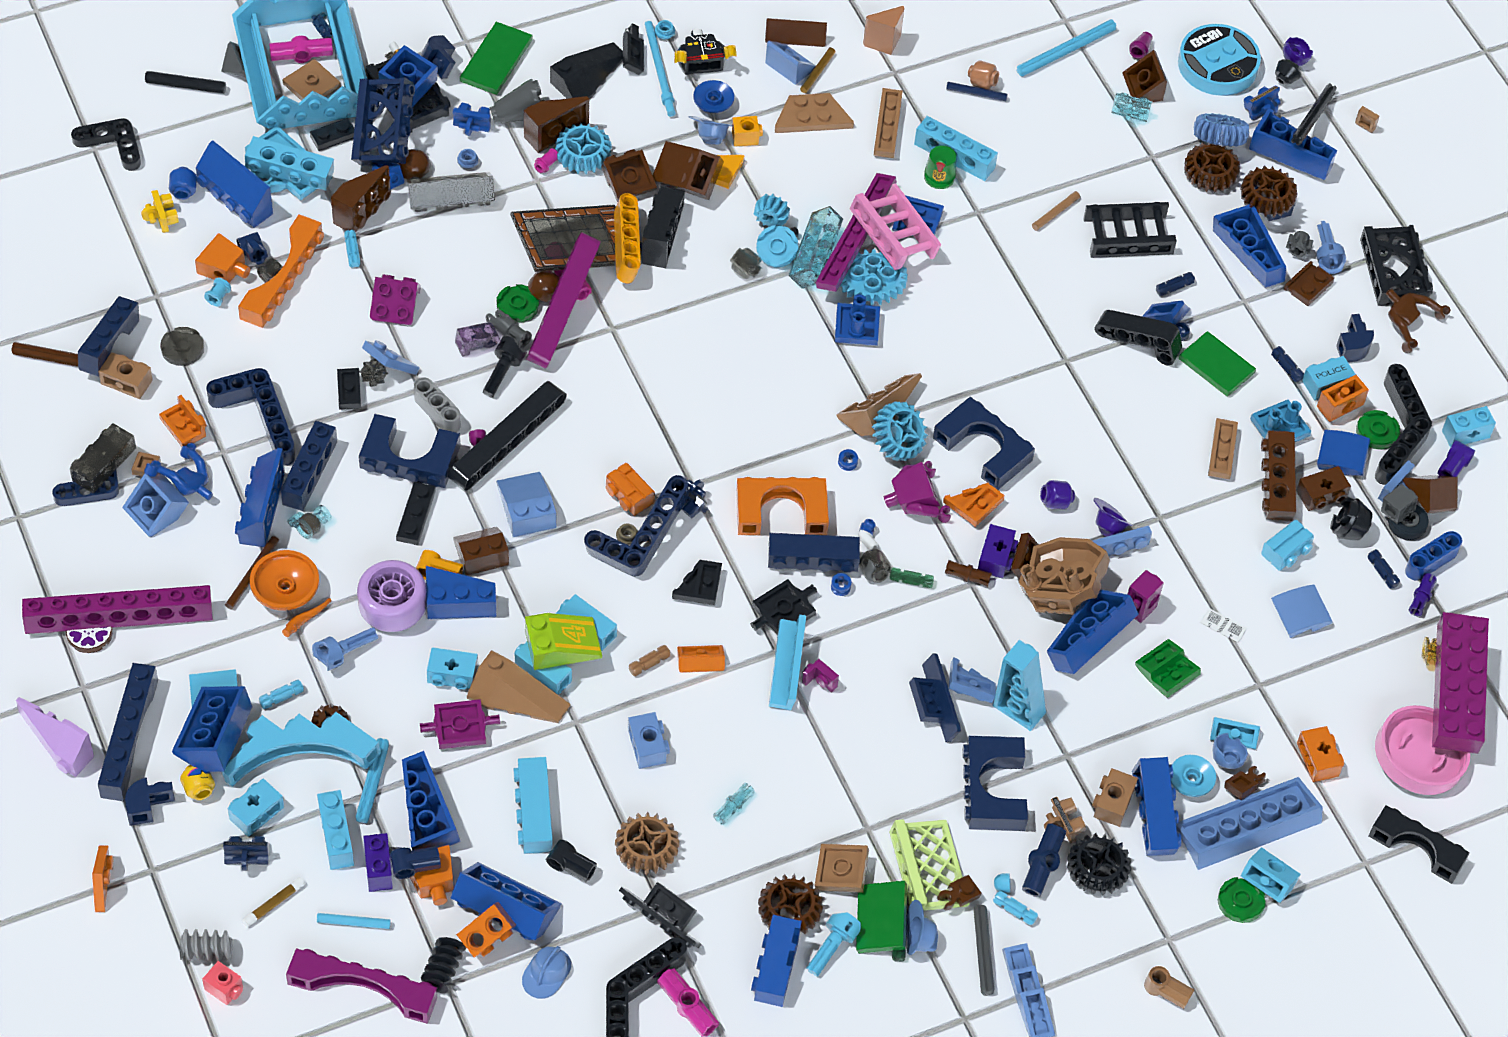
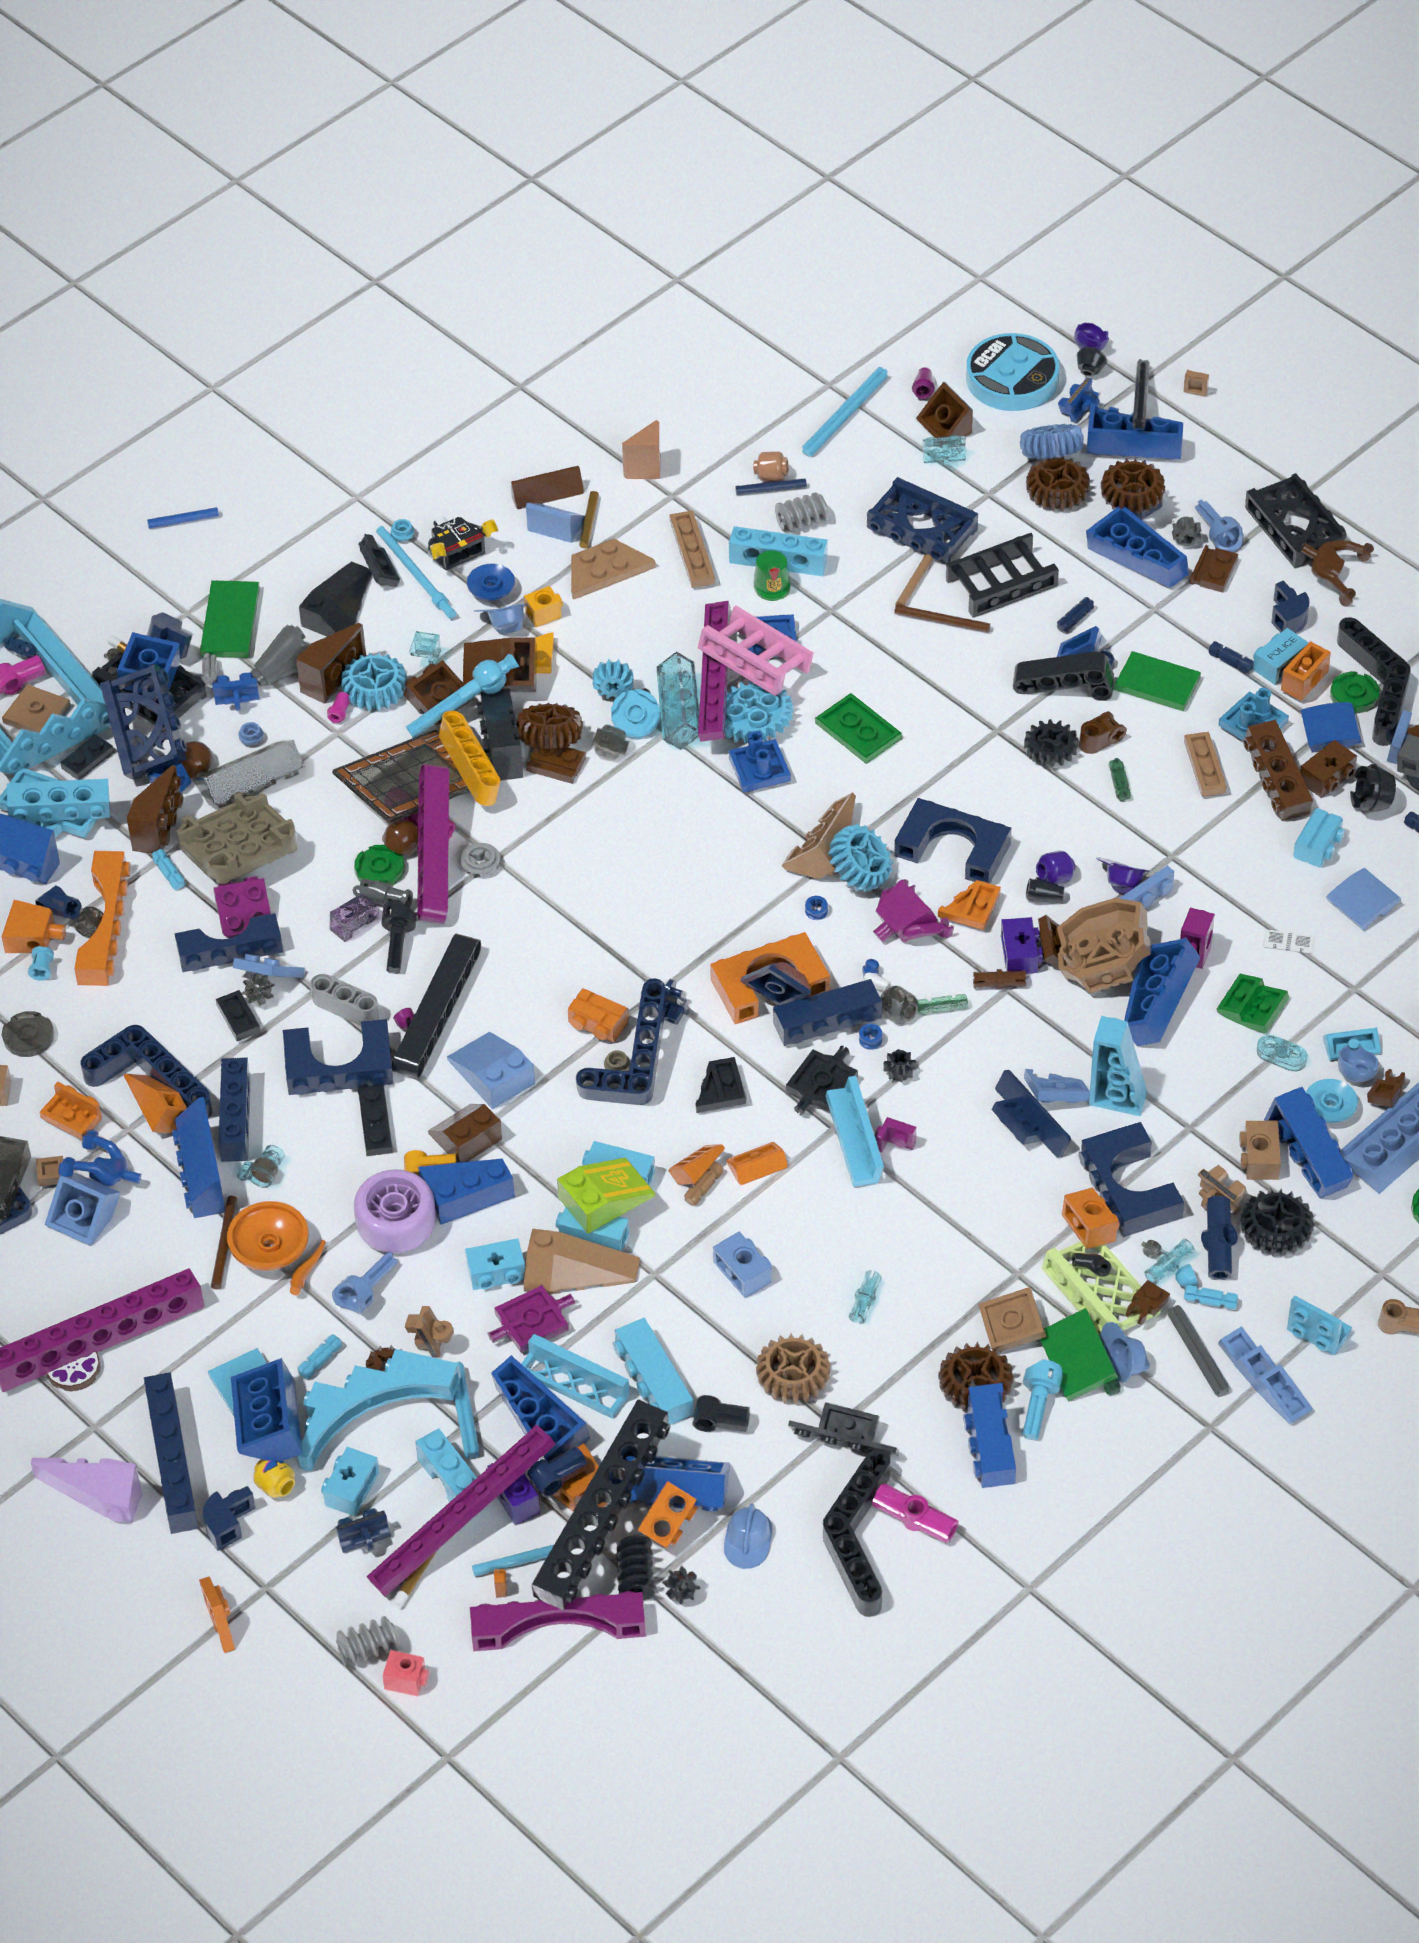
camera: 15 degrees left, 5 degrees down
none -> orange slope [124,1073,187,1133]
none -> dark blue arch [174,913,283,973]
none -> dark tan plate [176,792,298,884]
none -> light grey axle [202,653,217,686]
none -> magenta plate [366,1425,556,1597]
none -> medium nougat hips [405,1306,454,1358]
none -> medium azure piece [406,654,519,739]
none -> clear light blue panel [409,631,441,665]
none -> light grey gear [460,843,501,877]
none -> orange tile [494,1569,507,1598]
none -> reddish brown gear [516,703,583,750]
none -> medium azure fence [521,1334,630,1419]
none -> reddish brown plate [526,746,586,784]
none -> black brick [531,1399,671,1611]
none -> black gear [663,1566,700,1604]
none -> orange slope [668,1144,725,1185]
none -> dark blue slope [740,962,811,1005]
none -> light grey piece [775,492,828,530]
none -> green tile [815,693,902,764]
none -> dark blue fence [867,477,978,564]
none -> black gear [883,1049,916,1082]
none -> reddish brown bar [894,604,991,633]
none -> black gear [1024,719,1079,767]
none -> black cone [1026,877,1064,902]
none -> orange brick [1062,1187,1119,1249]
none -> black arm [1072,1253,1112,1277]
none -> reddish brown piece [1079,711,1127,754]
none -> clear green axle [1108,758,1131,802]
none -> clear smoke piece [1141,1240,1163,1259]
none -> clear light blue pin [1144,1238,1195,1284]
none -> clear light blue plate [1256,1035,1308,1072]
none -> medium azure bracket [1287,1296,1352,1356]

